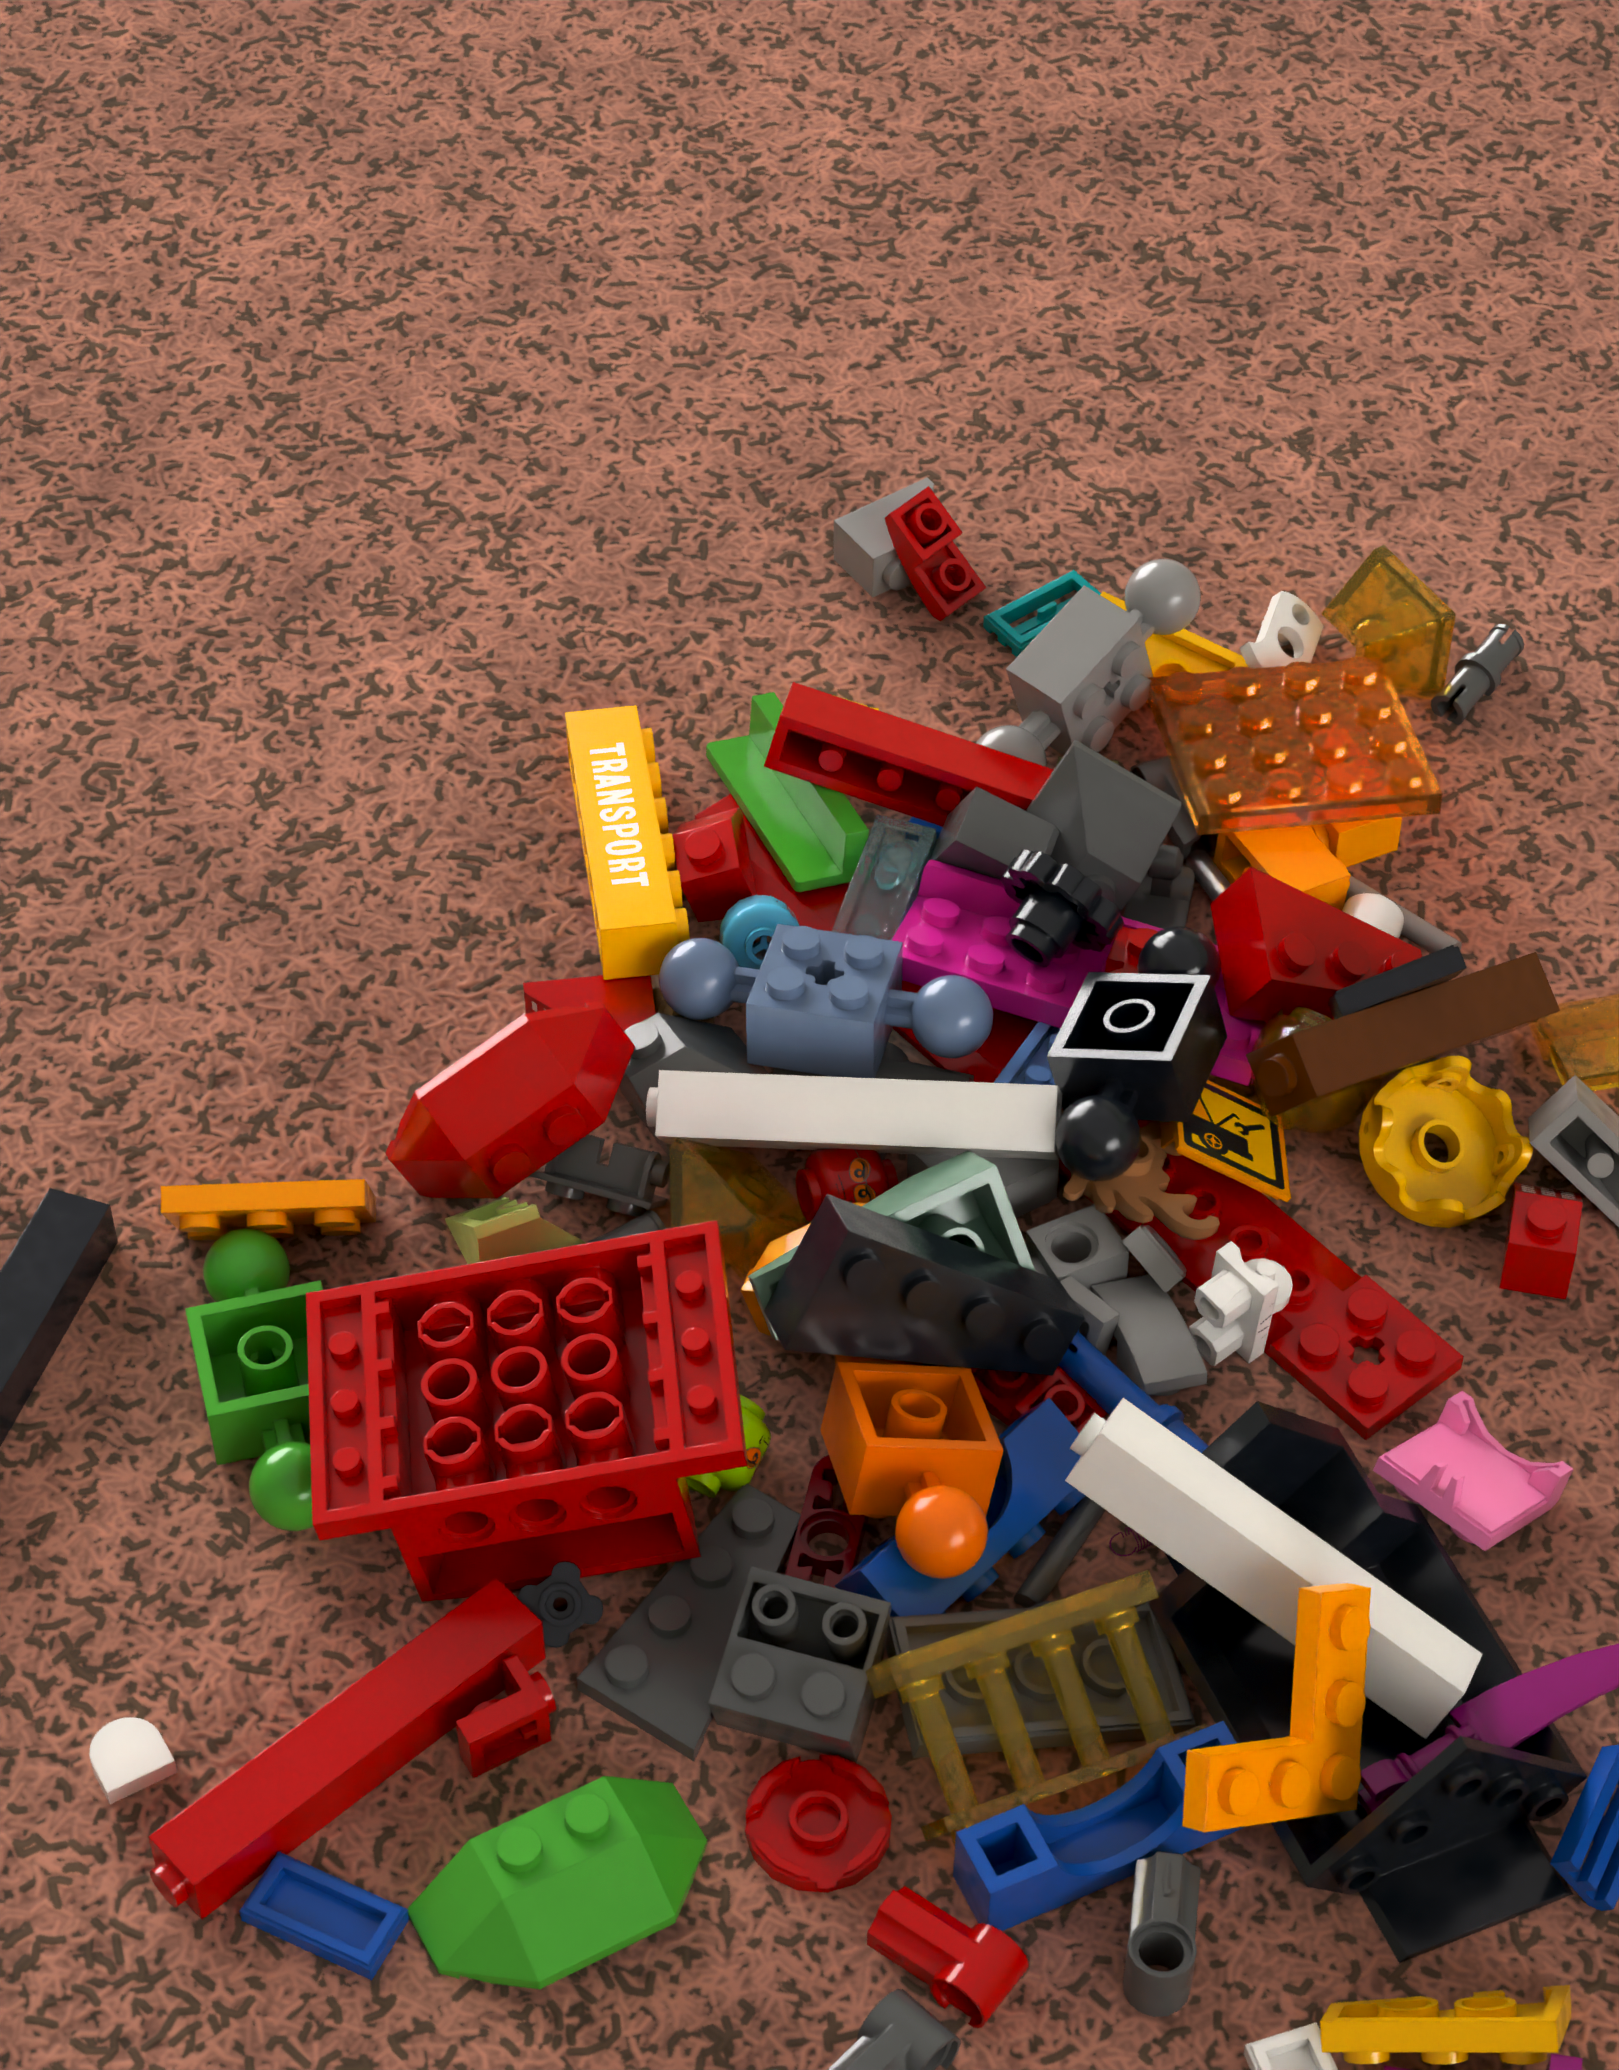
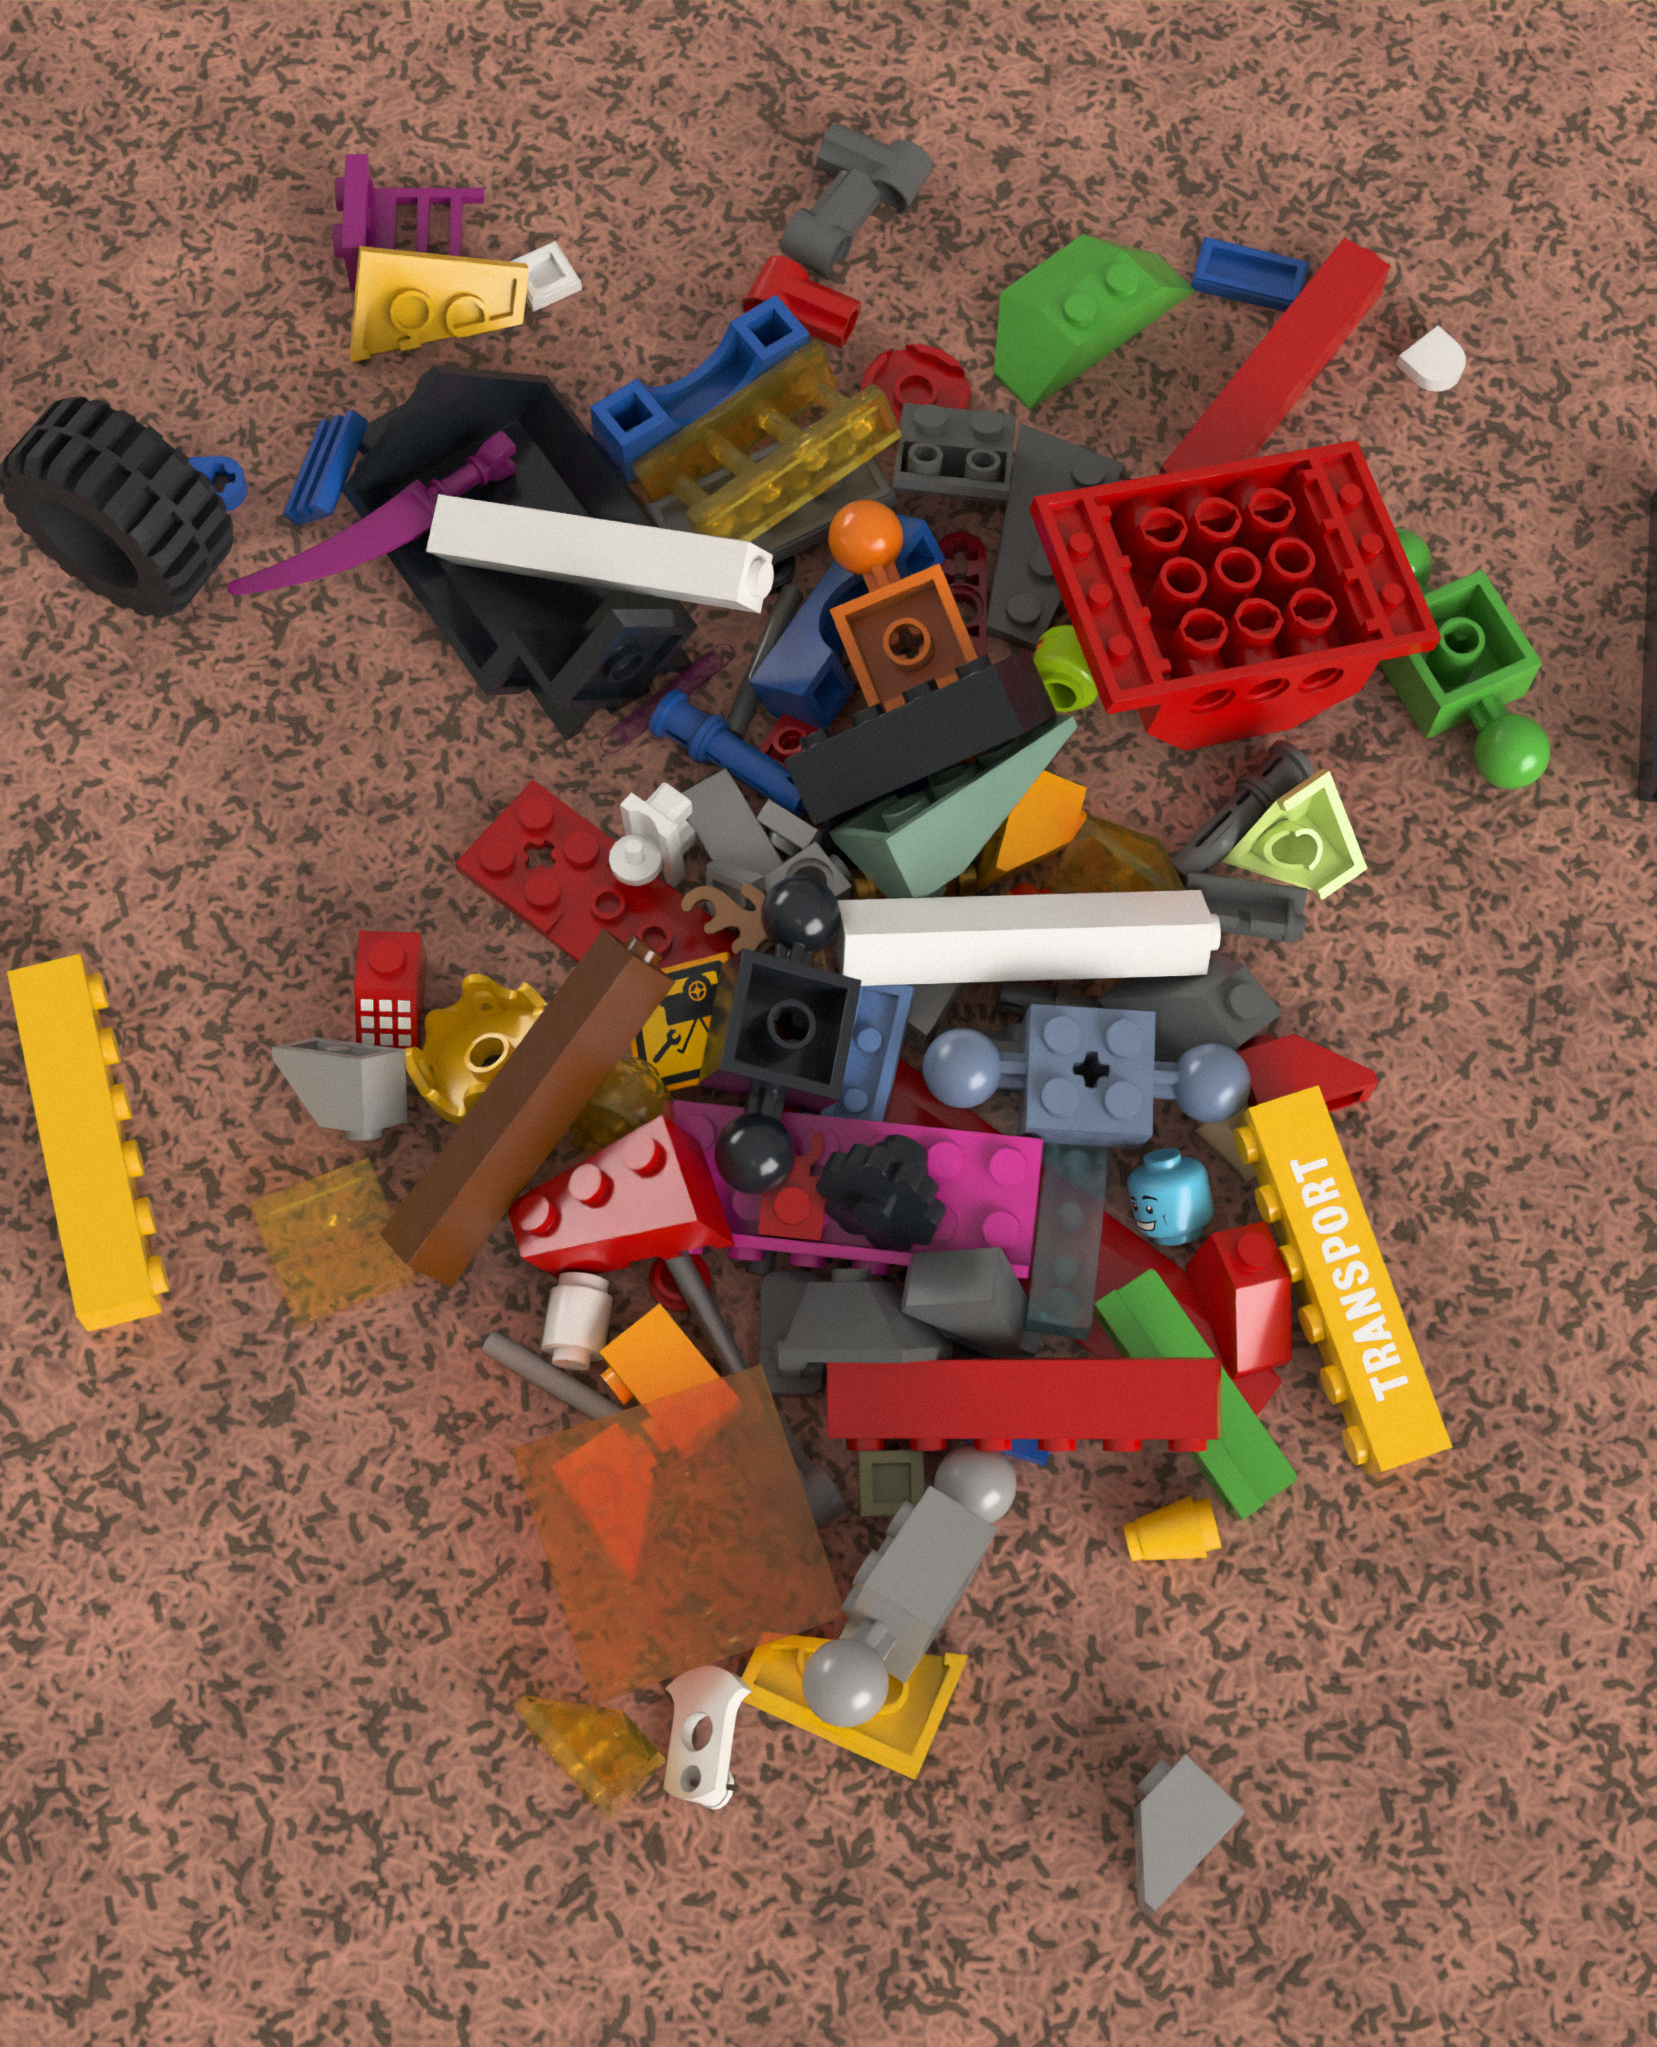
camera: 165 degrees right, 20 degrees up
light orange plate [161,1179,376,1240] -> none
red wedge [385,1000,635,1199] -> none
red bracket [456,1654,556,1778] -> none
red slope [884,486,987,621] -> none
teal tile [983,570,1101,657] -> none
dark grey piece [1122,1852,1201,2017] -> none
light orange plate [1182,1583,1371,1832] -> none
black tile [1327,945,1467,1019] -> none
bright pink piece [1373,1391,1574,1551] -> none
dark grey pin [1431,624,1524,725] -> none

